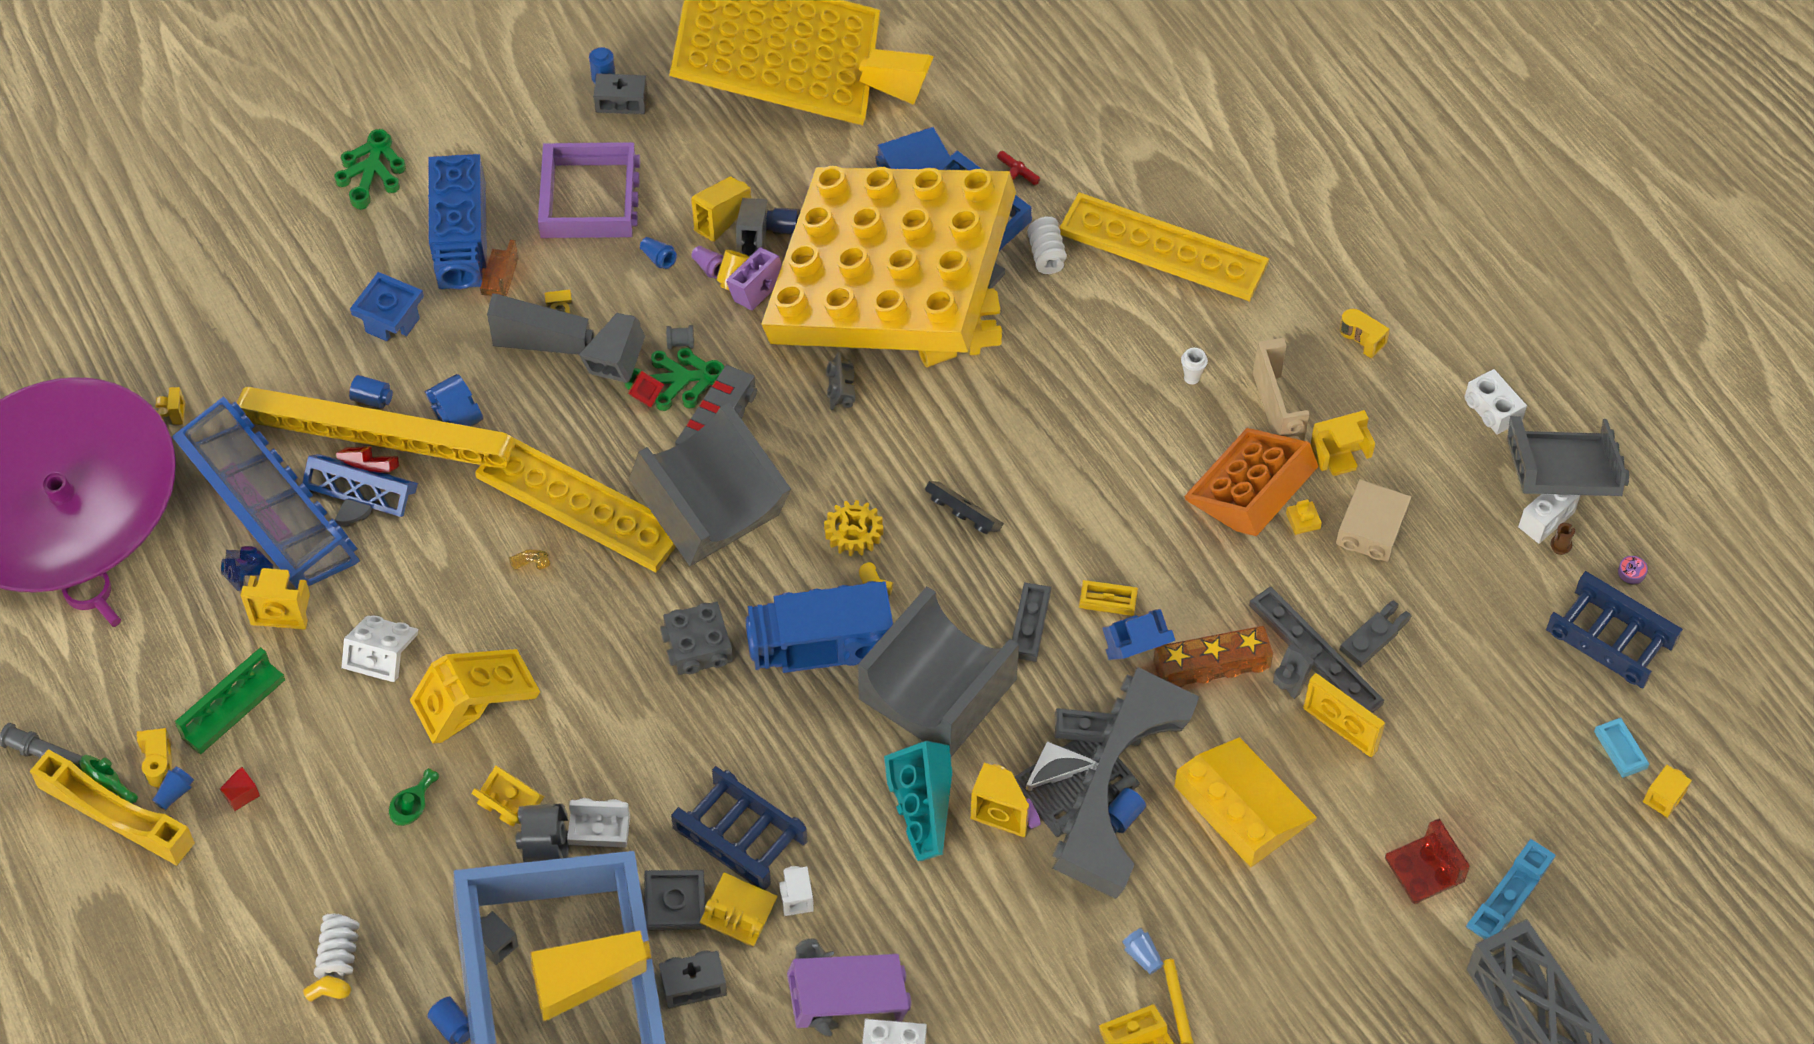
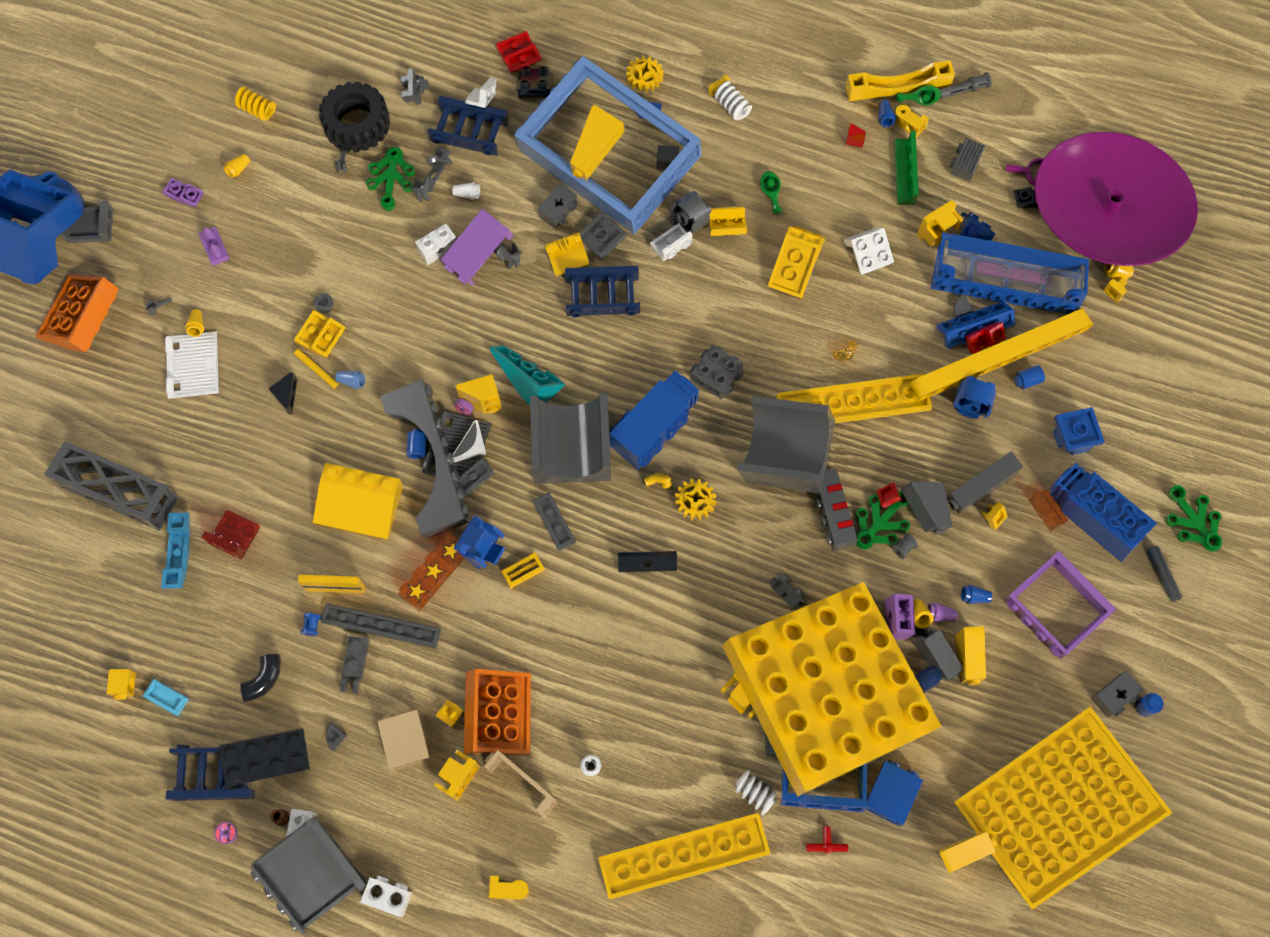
camera: 140 degrees right, 15 degrees up
white brick [779,866,814,916] -> none
dark grey hips [1273,644,1317,699] -> none
none -> black plate [219,728,310,787]
none -> black cylinder [240,654,281,702]
none -> black slope [269,372,298,415]
none -> blue bush [300,613,321,636]
none -> dark grey tile [326,722,347,752]
none -> dark grey brick [949,138,985,182]
none -> black slope [1014,187,1038,208]
none -> dark grey axle [1148,546,1182,602]

